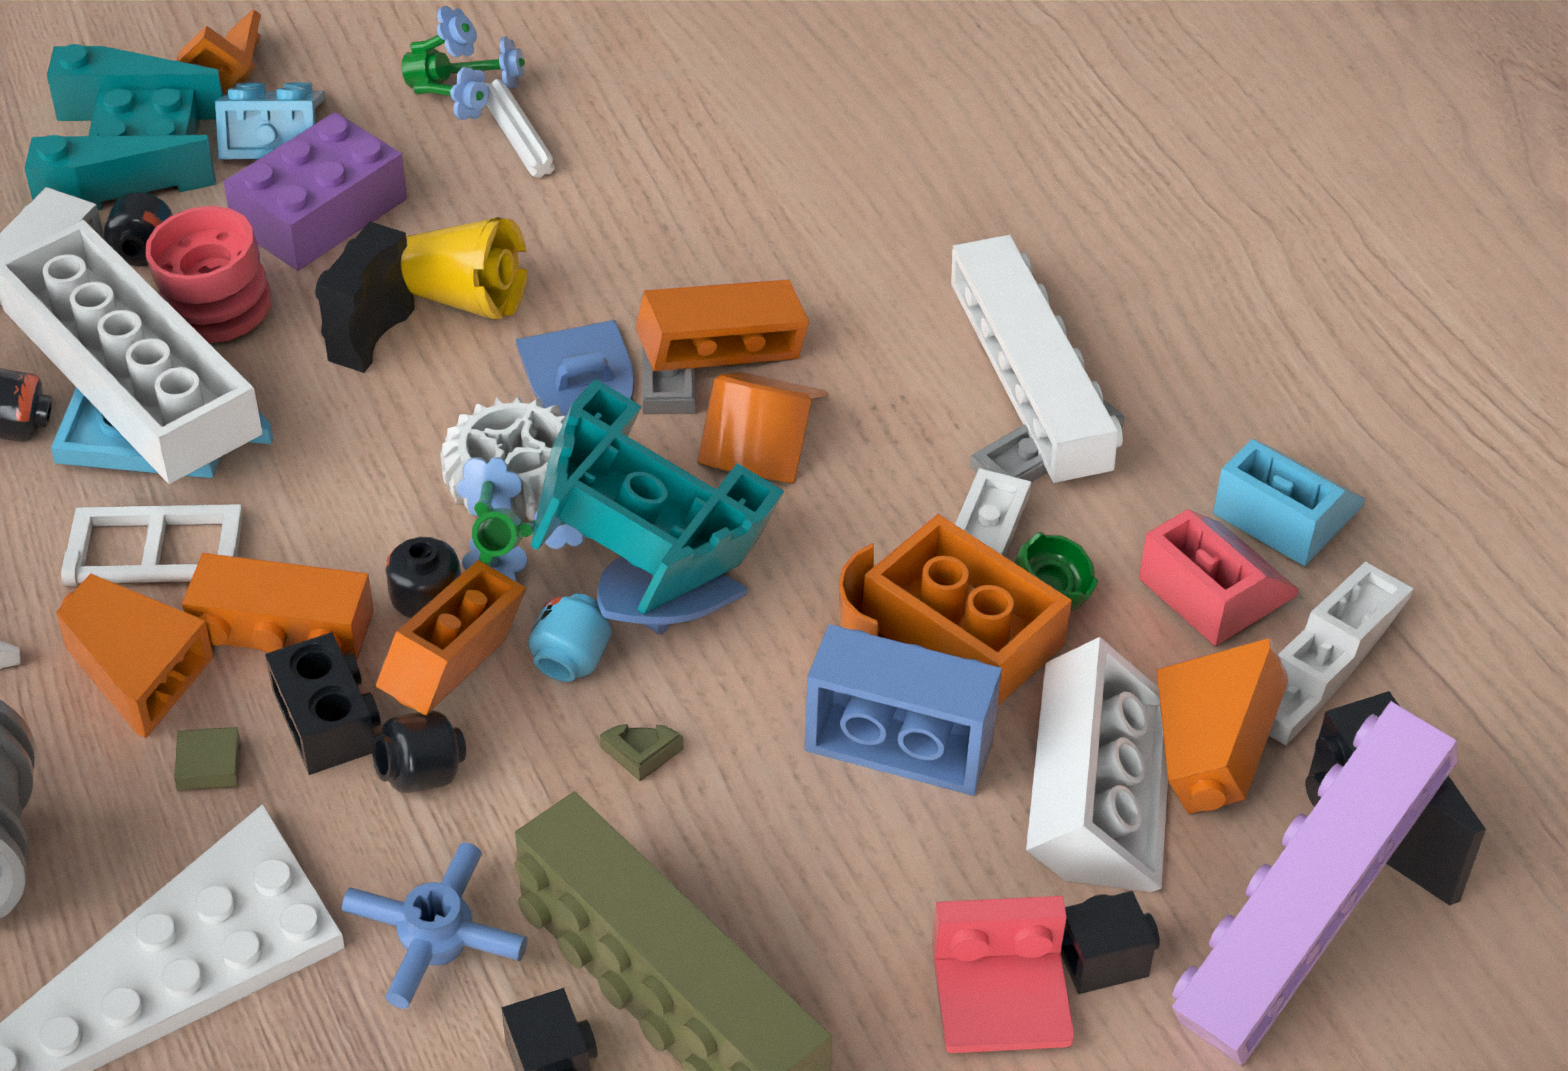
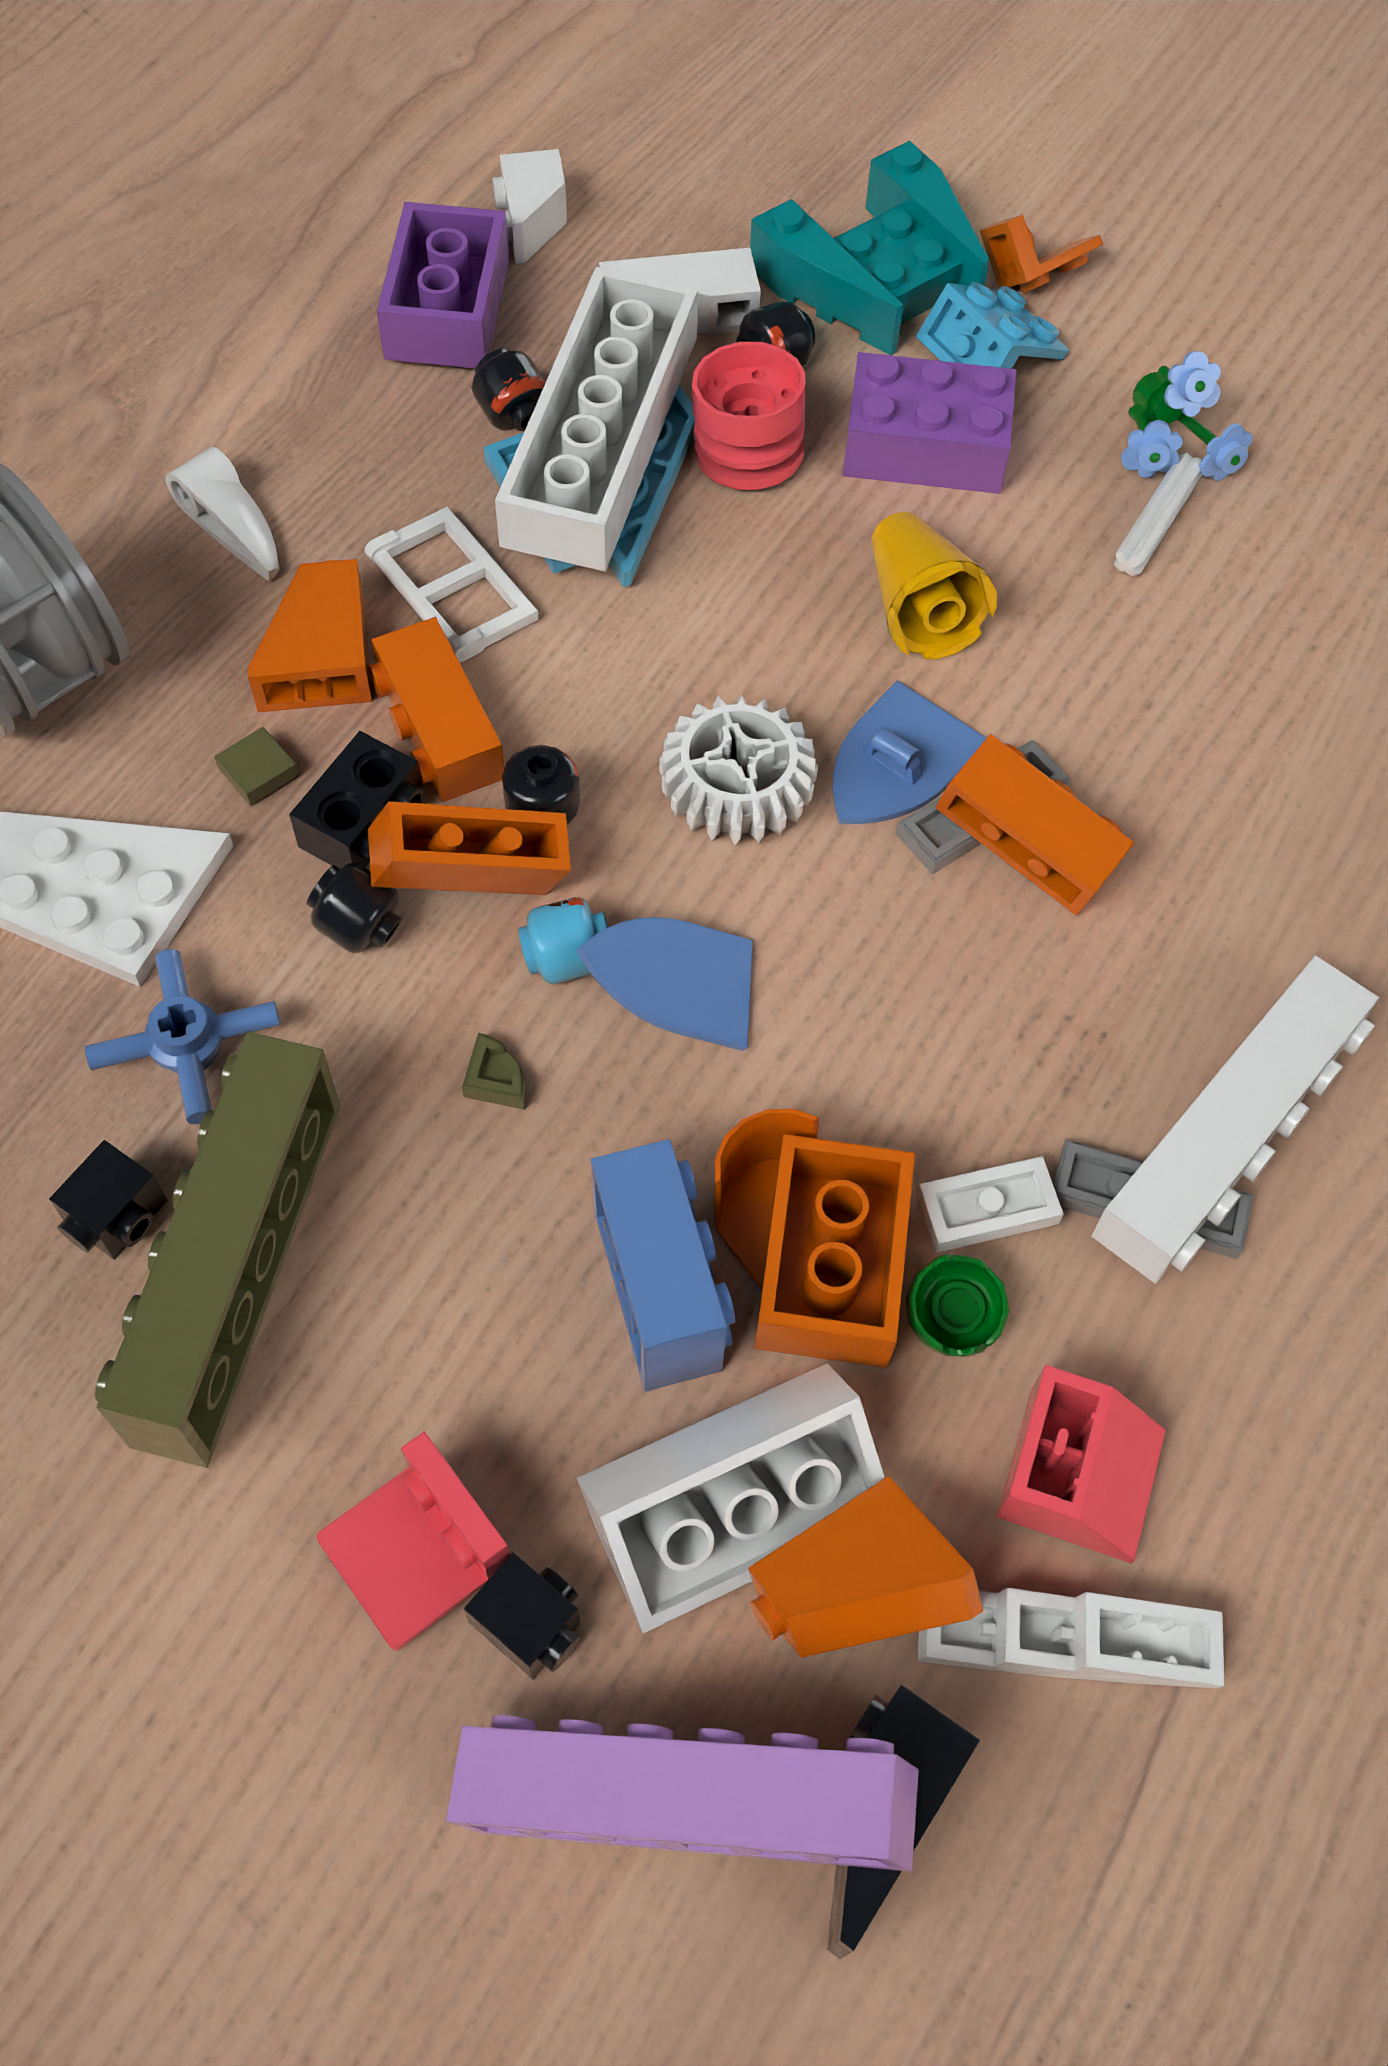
camera: 55 degrees right, 15 degrees up
black brick [315,221,415,373] -> none
plant [457,457,585,582] -> none
teal wedge [530,379,784,614] -> none
orange piece [697,372,829,484] -> none
medium azure slope [1213,439,1365,567] -> none

